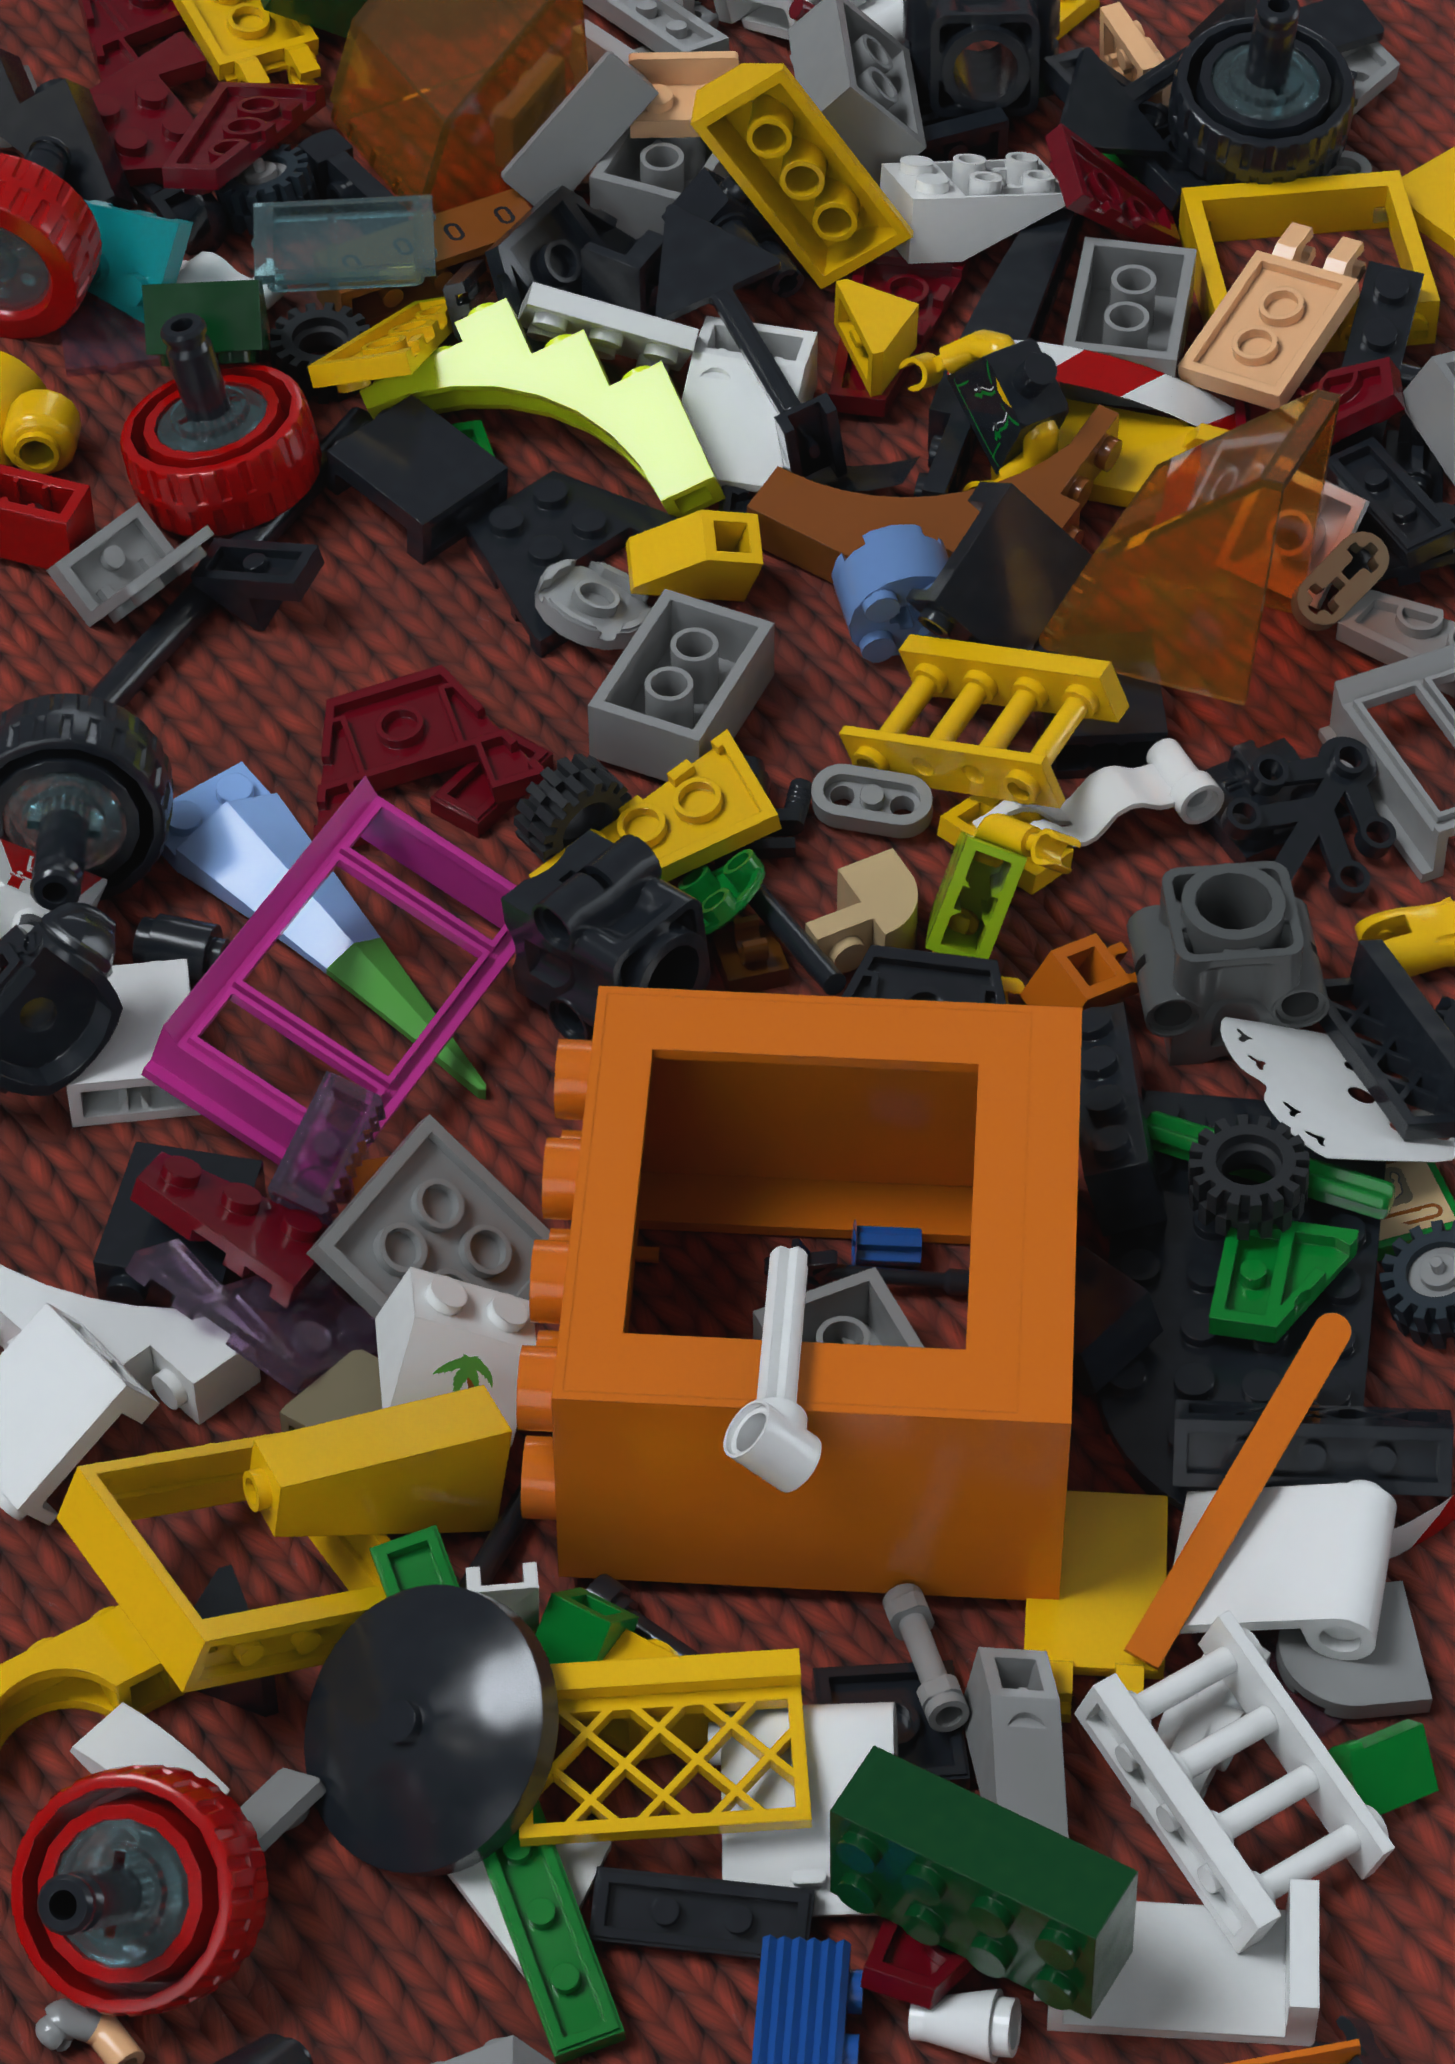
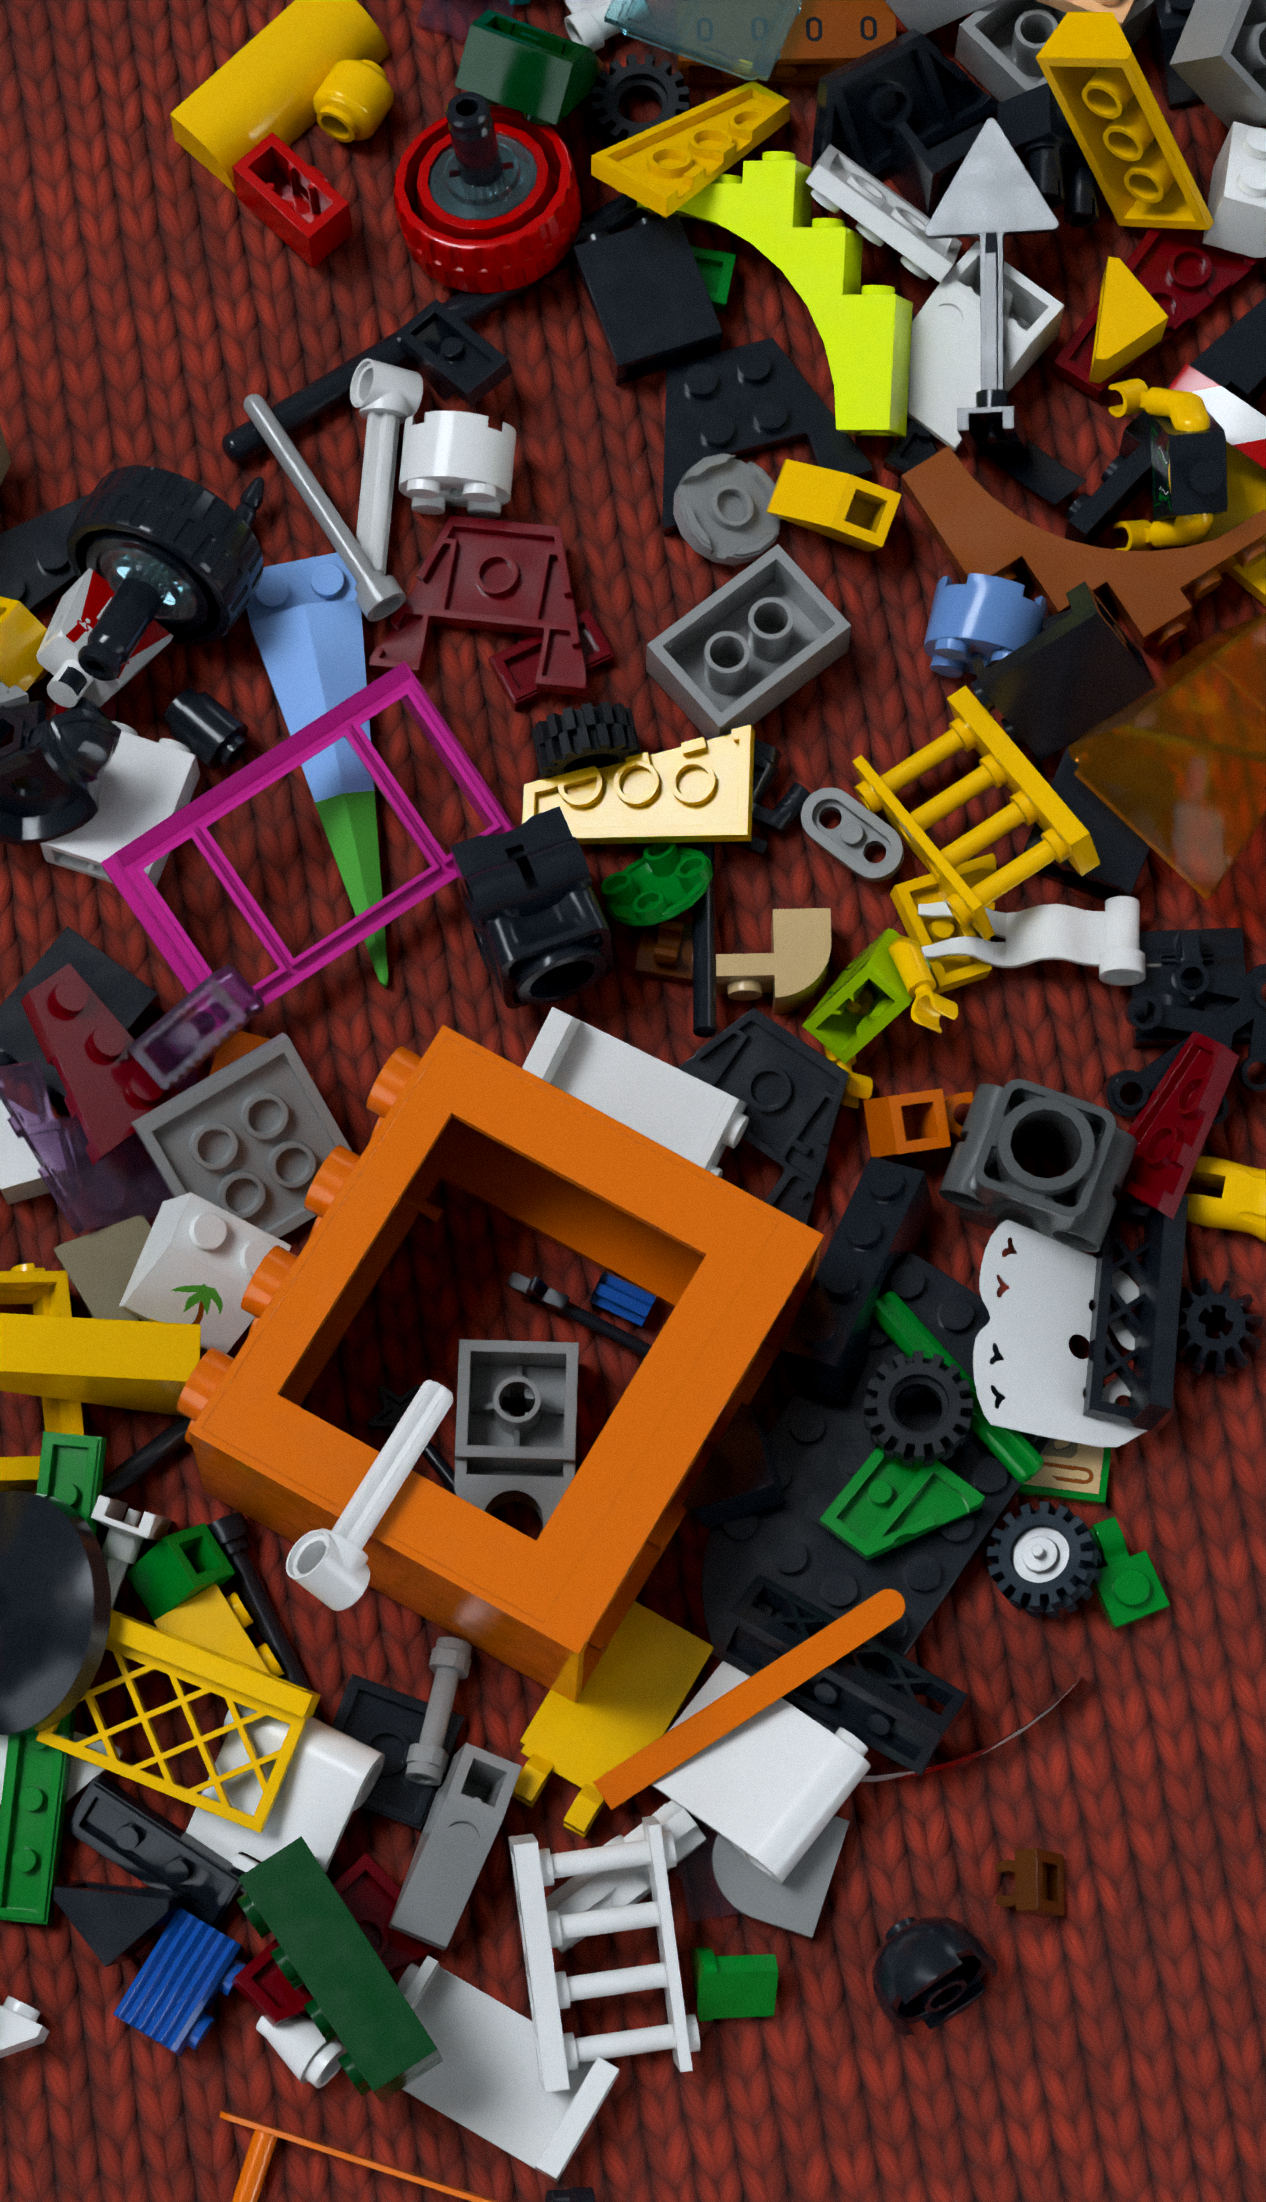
camera: 25 degrees right, 25 degrees up
light grey bracket [46,502,214,628] -> none
black tile [443,259,496,341] -> none
none -> black slope [53,1880,191,1967]
none -> light grey piece [243,394,406,621]
none -> white axle [350,358,423,573]
none -> white brick [399,411,516,519]
none -> dark red wing [1121,1031,1239,1220]

